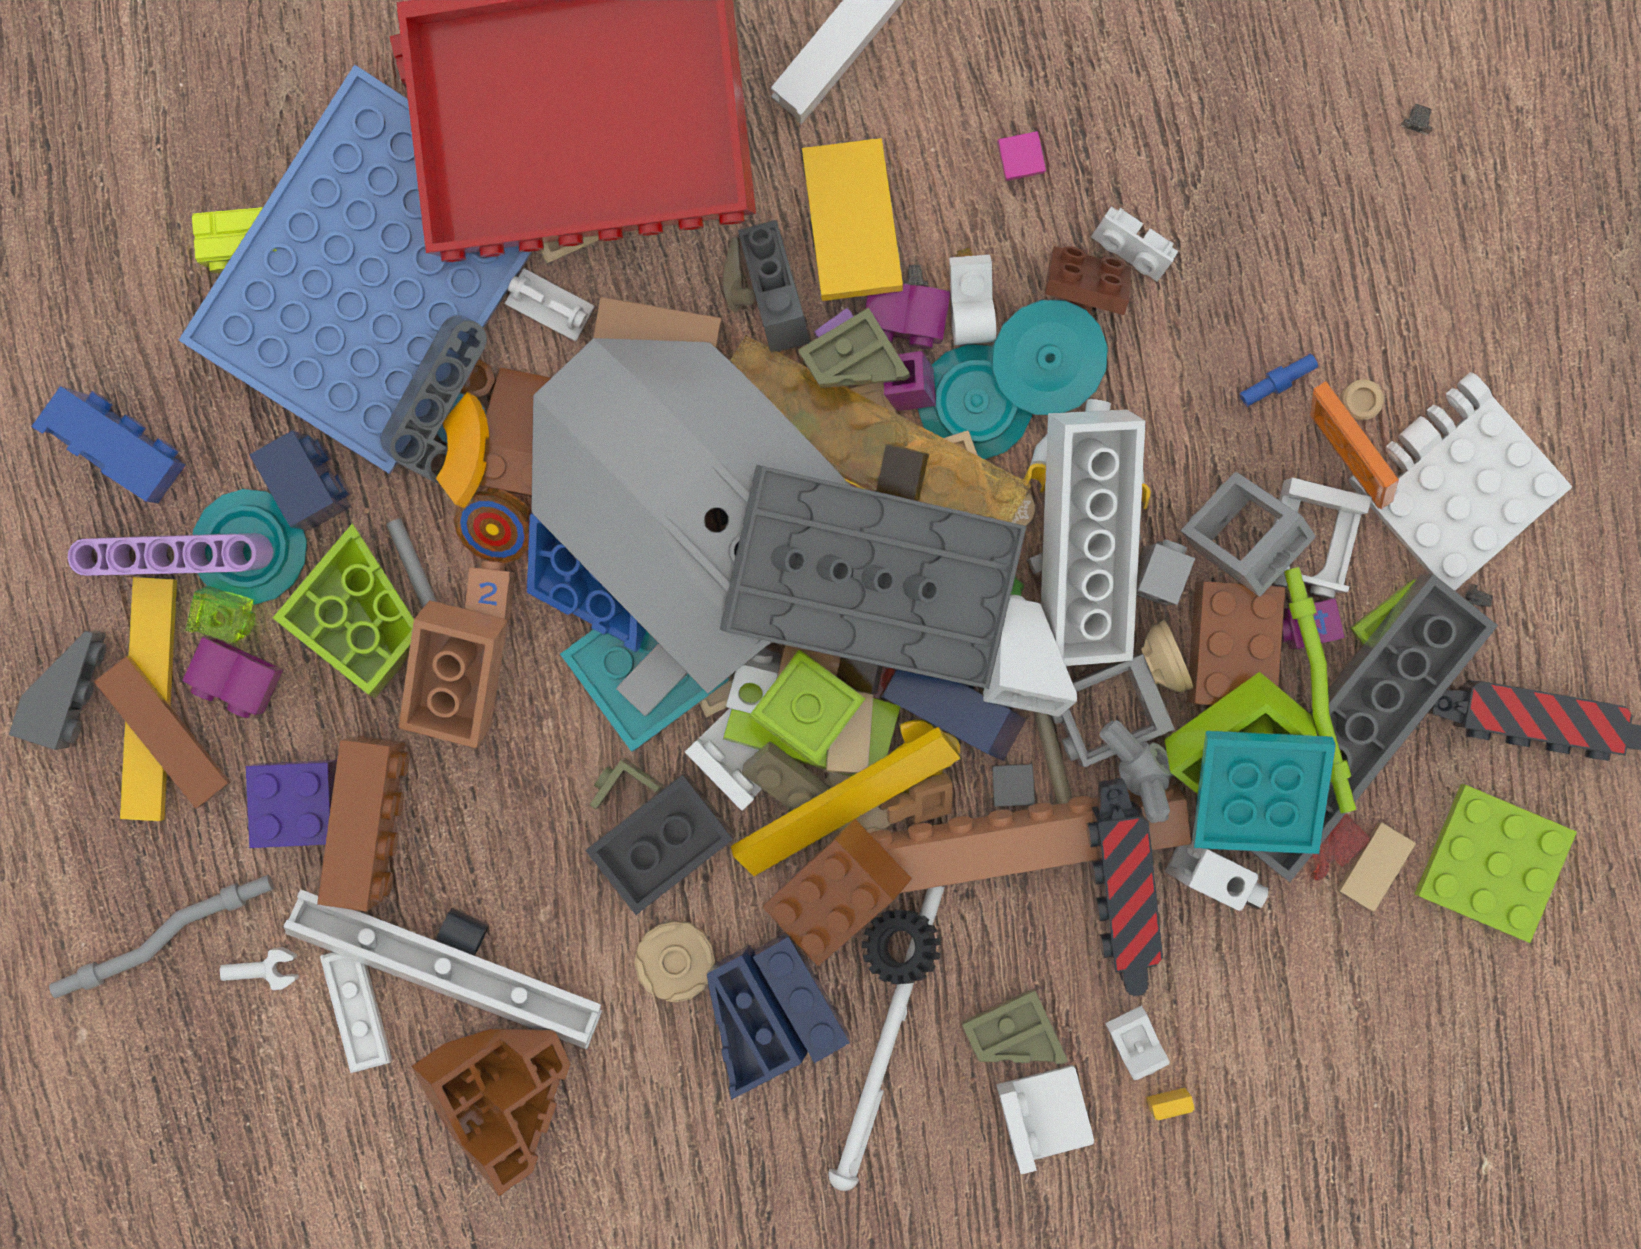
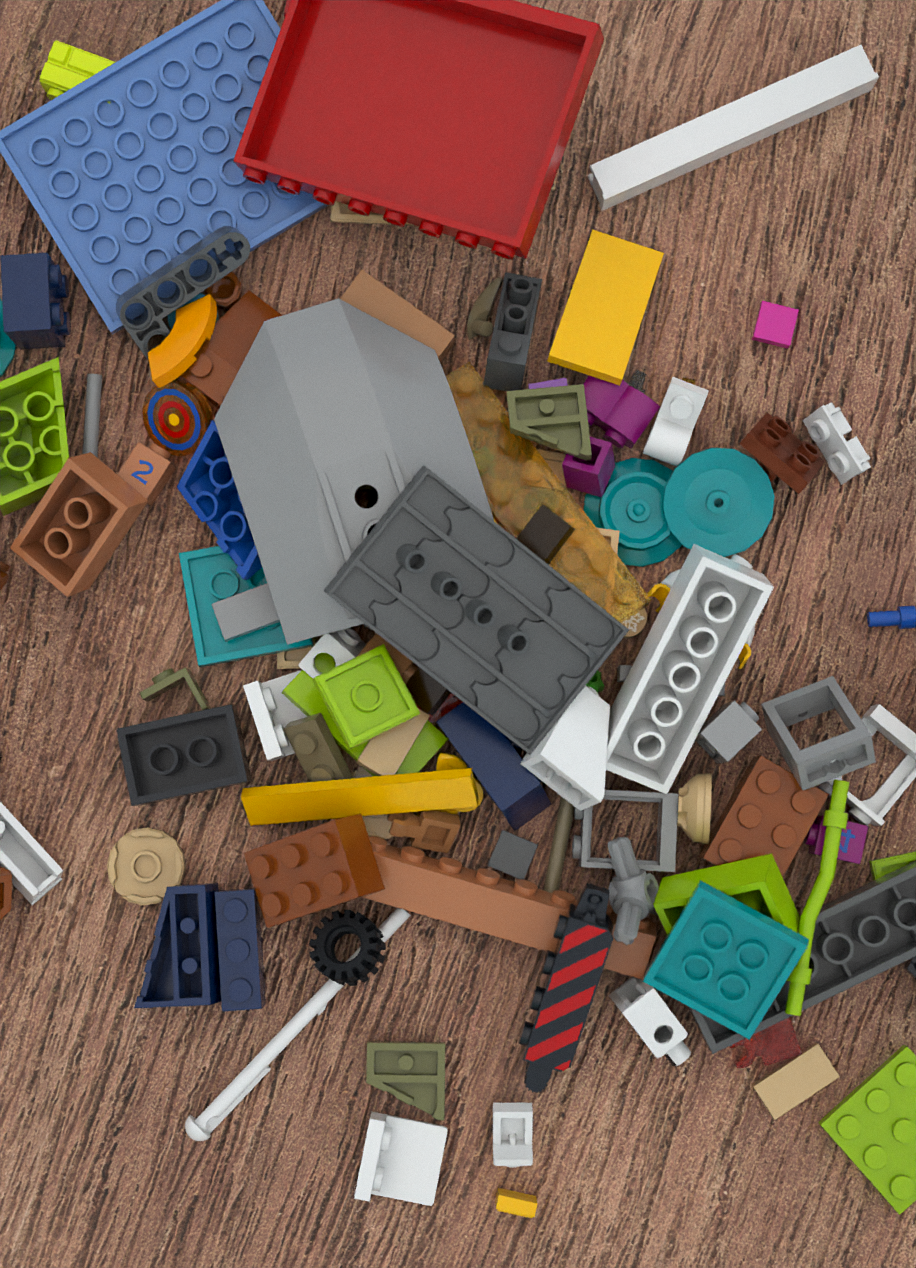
camera: 30 degrees right, 5 degrees down
white hinge [505,268,595,342] -> none

